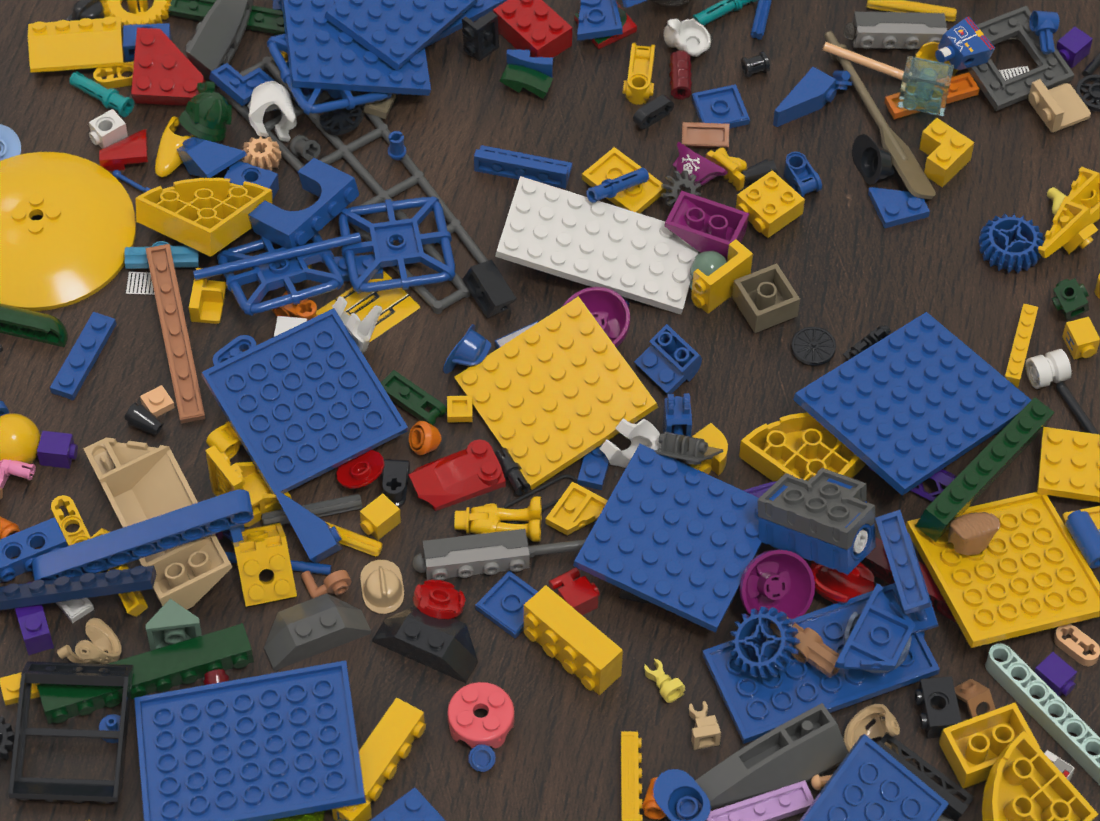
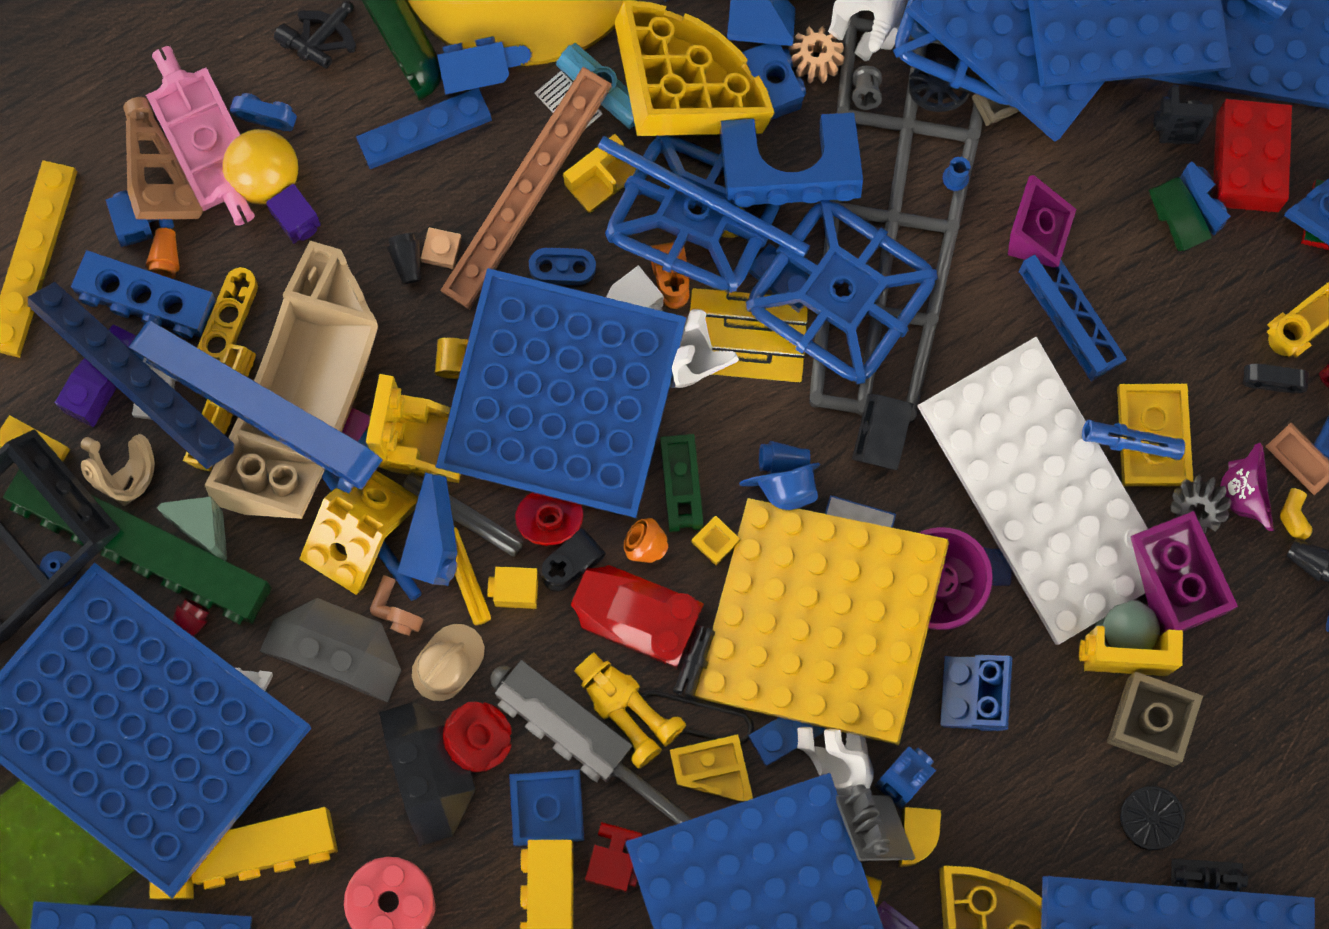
camera: 45 degrees right, 20 degrees up
yellow piece [705,150,745,191] -> none
yellow brick [736,170,805,238] -> none
none -> blue hinge [437,36,532,94]
none -> blue cone [759,441,810,474]
none -> magenta slope [1008,175,1076,267]

